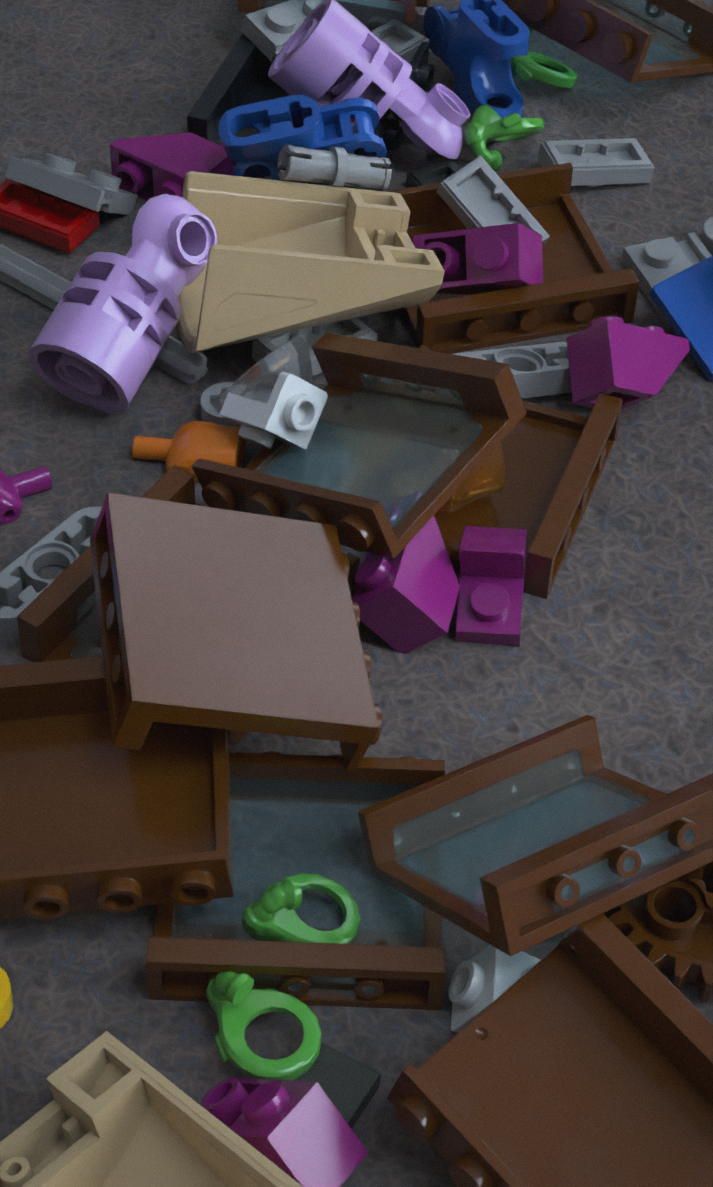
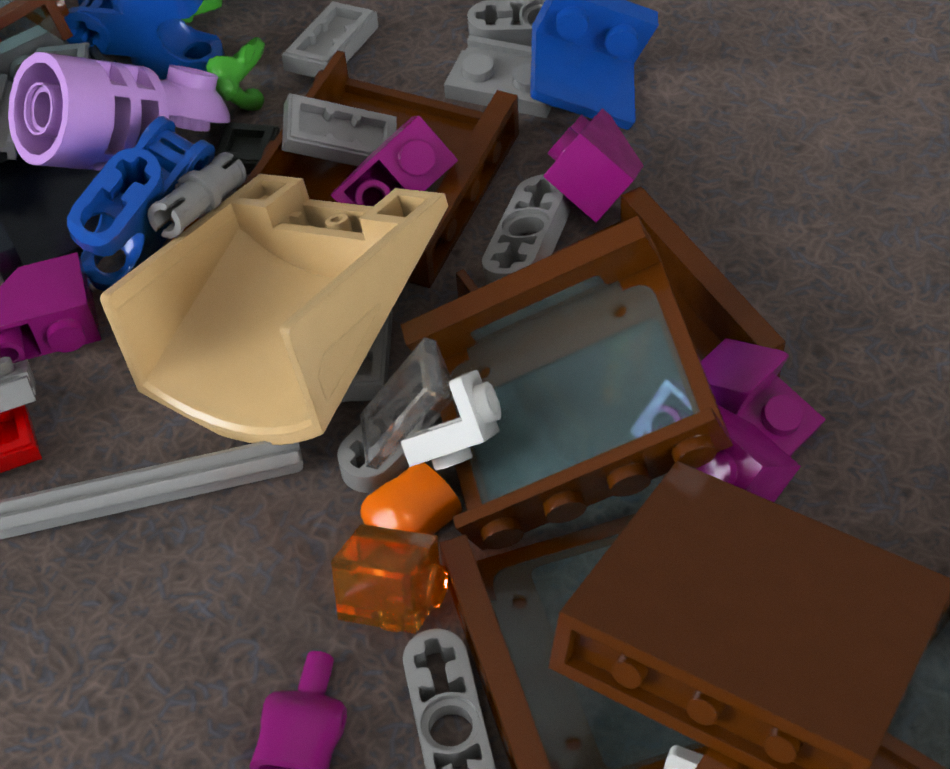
camera: 45 degrees left, 5 degrees up
lavender cylinder [28,194,217,414] -> none
none -> clear orange brick [331,524,448,634]

